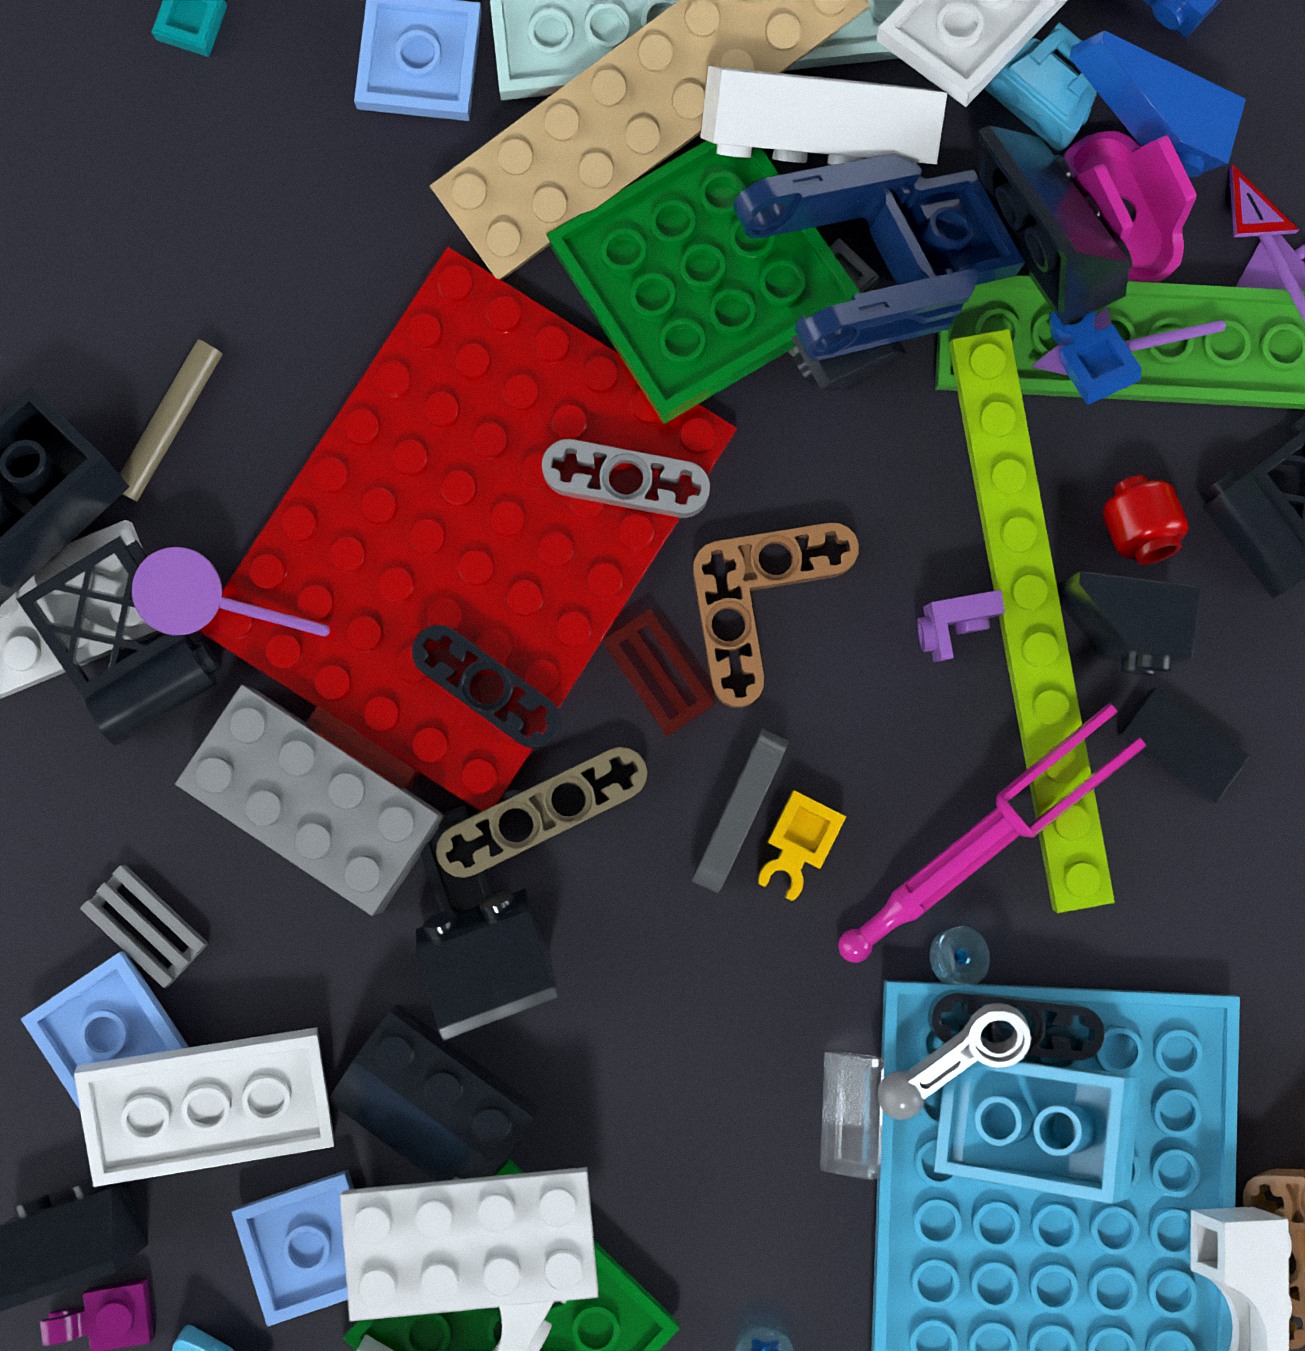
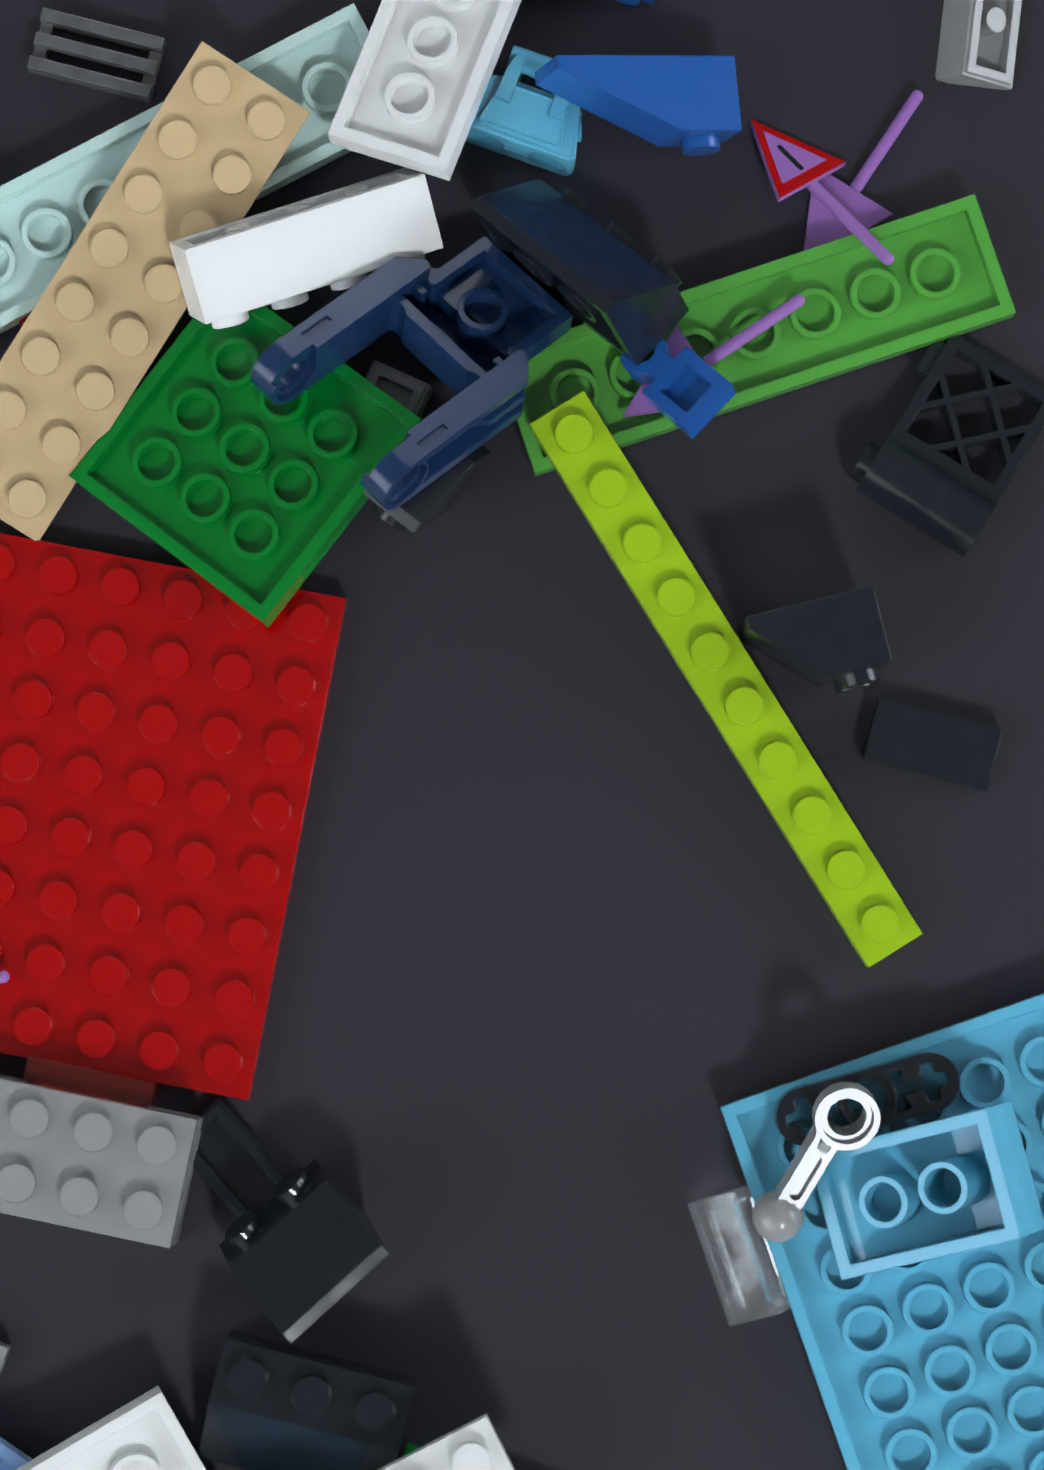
camera: 20 degrees left, 0 degrees up
black beam [412,625,562,749] -> none
dark tan beam [436,747,647,878] -> none
light grey beam [542,439,710,518] -> none
clear red tile [602,609,715,737] -> none
dark grey beam [692,728,789,894] -> none
medium nougat beam [693,523,859,708] -> none
yellow plate [758,790,846,901] -> none
dark pink piece [838,703,1146,963] -> none
medium lavender bracket [917,590,1005,663] -> none
clear light blue tile [930,926,990,985] -> none
dark pink piece [1064,131,1196,283] -> none
red head [1102,475,1189,565] -> none

